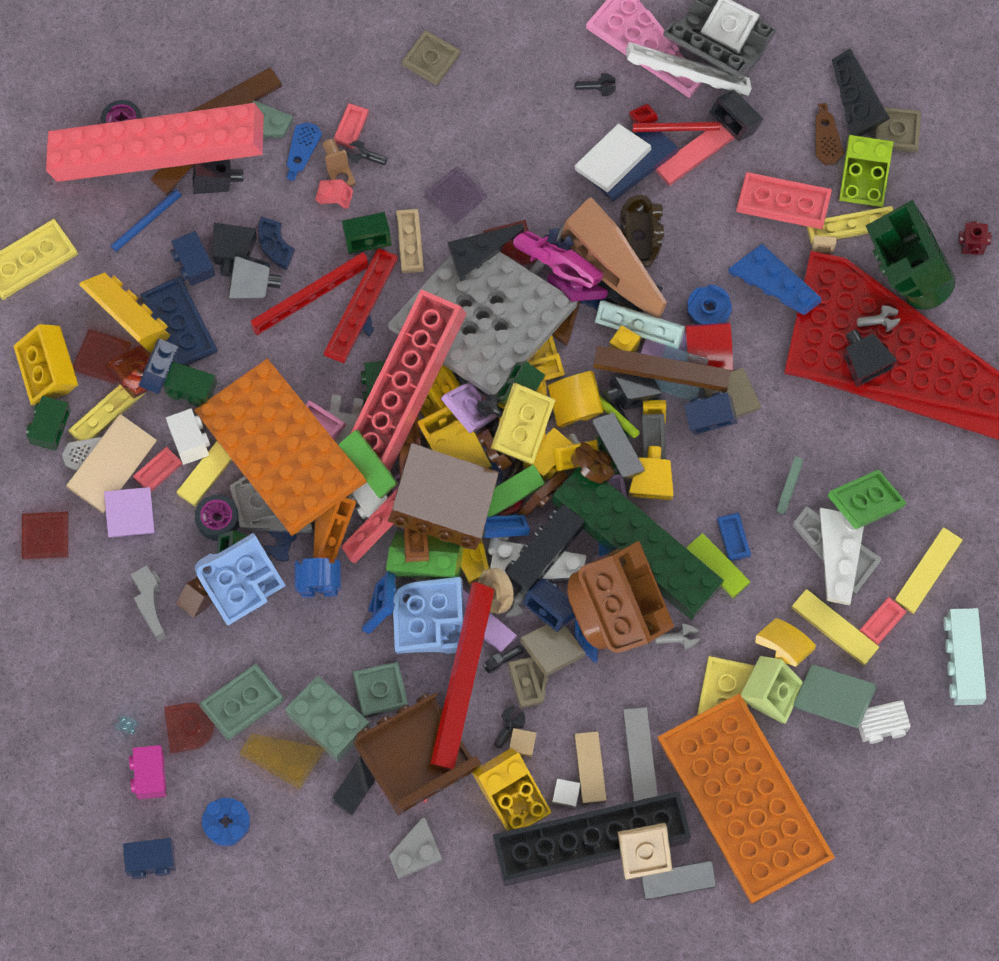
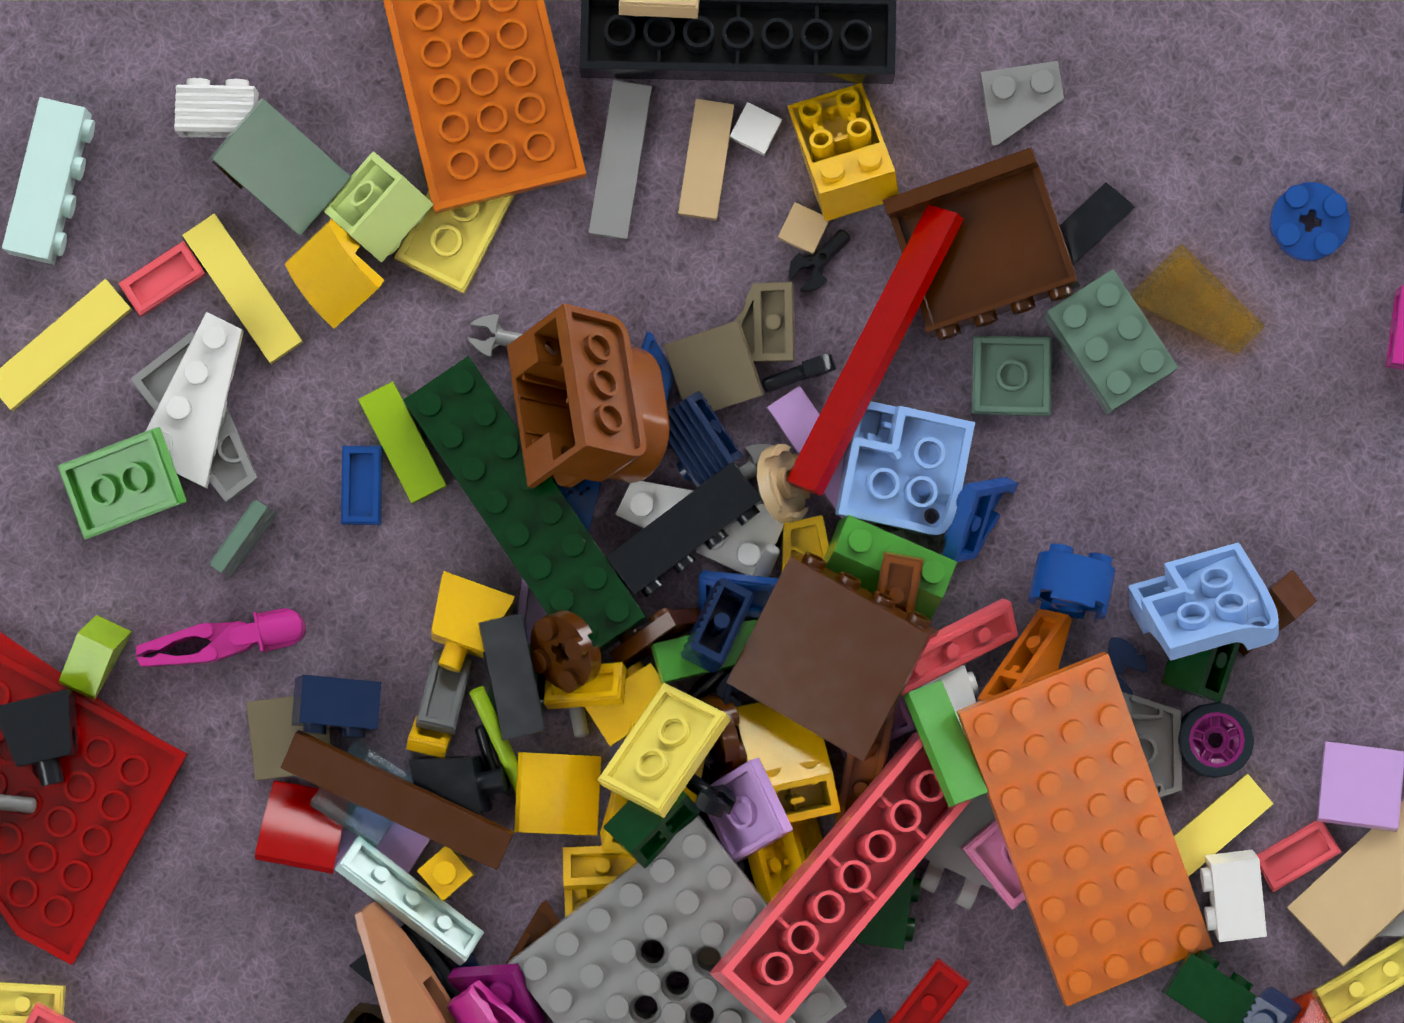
camera: 160 degrees left, 15 degrees up
light grey slope [131,565,166,643] -> none
clear red tile [164,703,215,754] -> none
sand green tile [199,664,284,741] -> none
blue plate [687,285,732,325] -> none
blue wing [728,244,821,315] -> none
tan tile [812,236,836,254] -> none
none -> lime slope [59,615,132,700]
none -> dark pink arm [136,608,306,668]
none -> dark blue brick [681,578,755,673]

